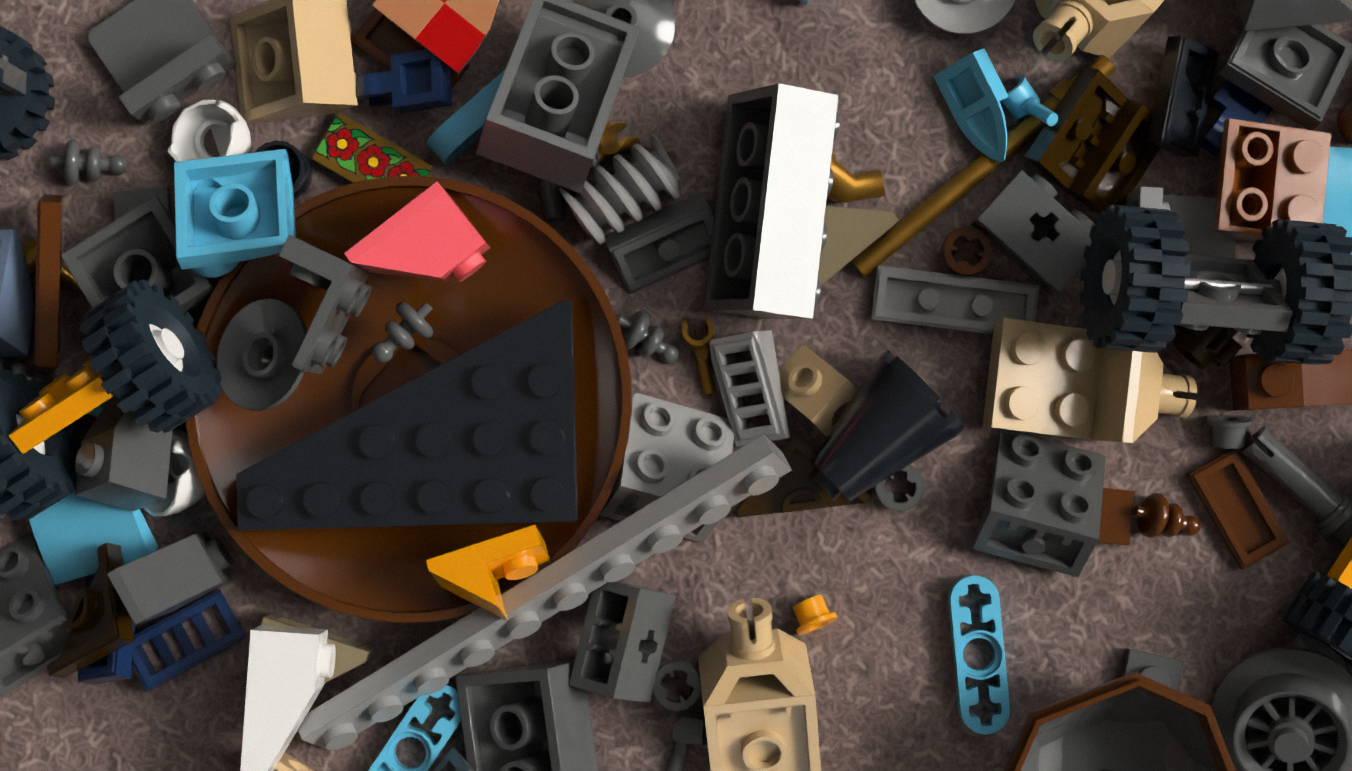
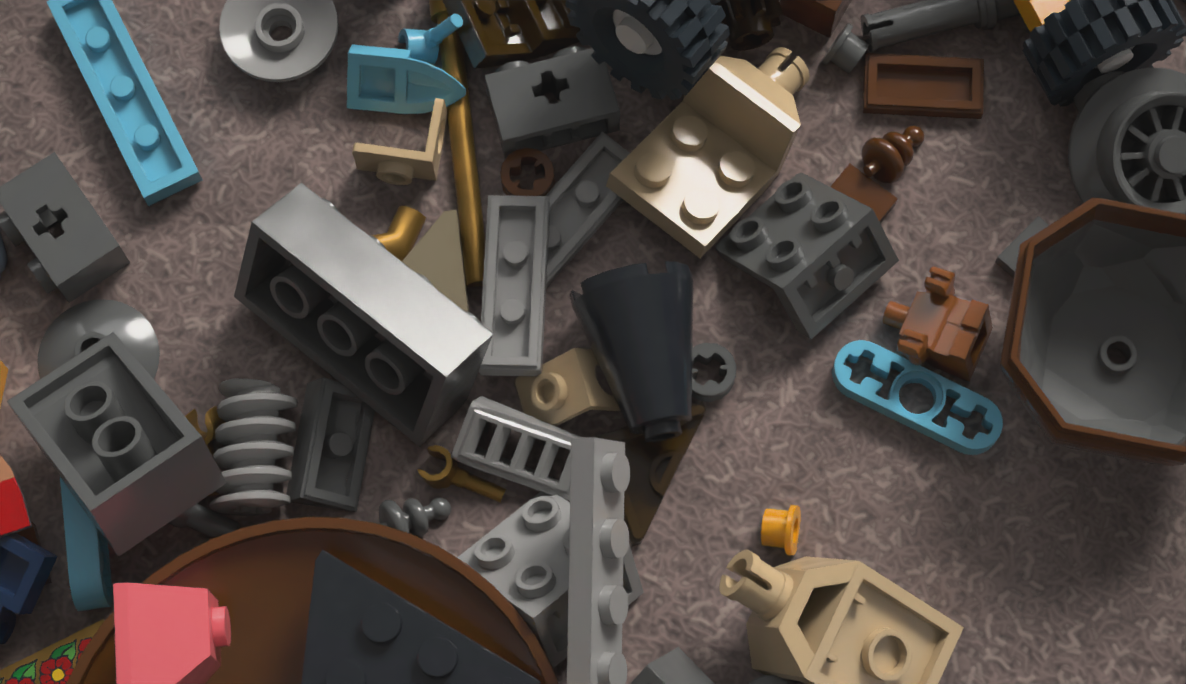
camera: 55 degrees left, 15 degrees down
none -> tan bracket [352,98,448,185]
none -> light grey tile [479,195,550,376]
none -> dark orange piece [883,266,993,382]

